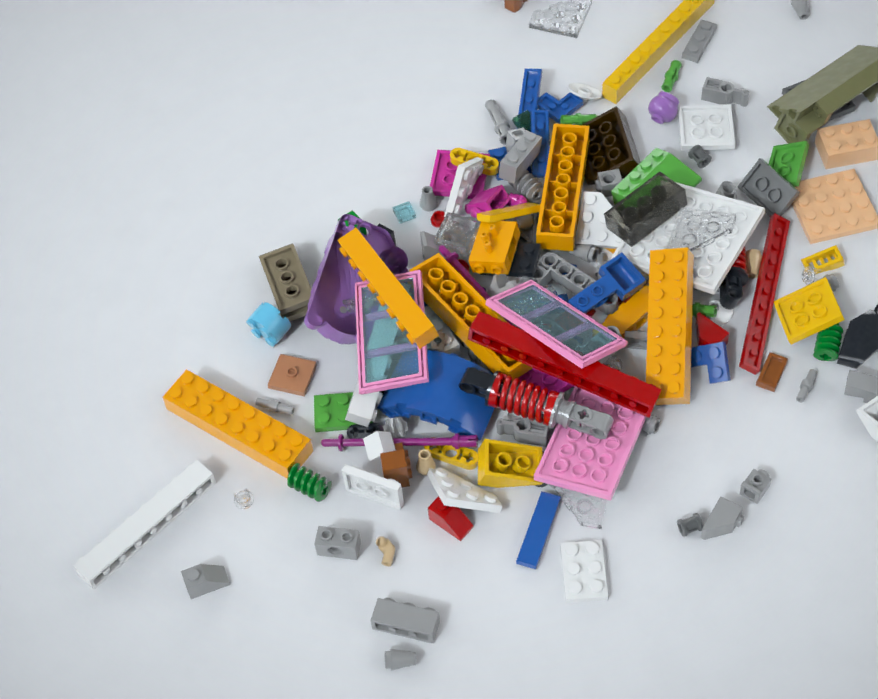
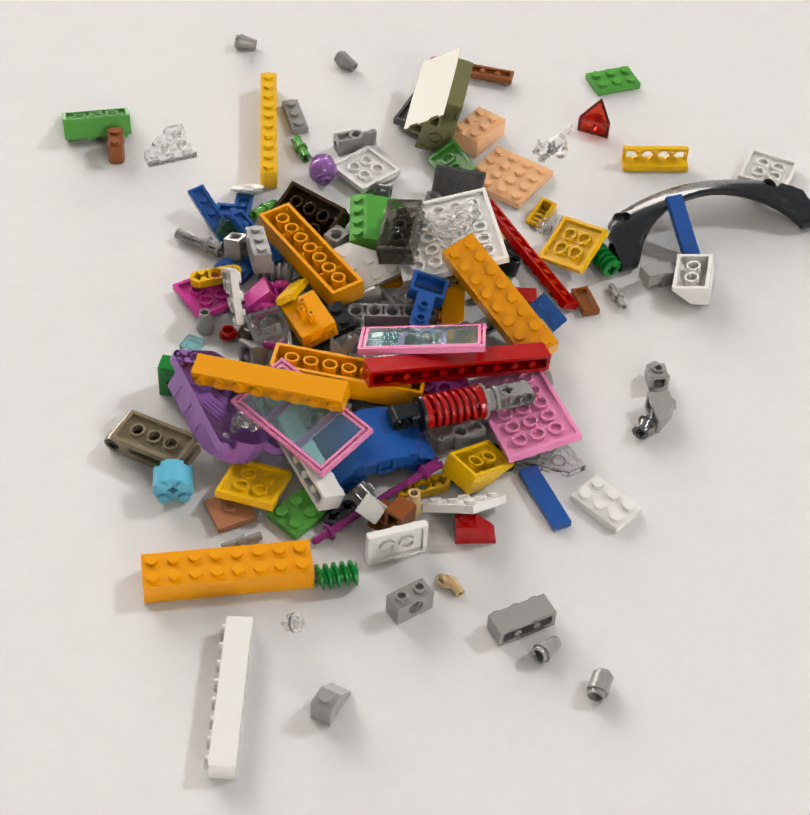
camera: 50 degrees left, 10 degrees down
none -> yellow plate [215,461,292,512]

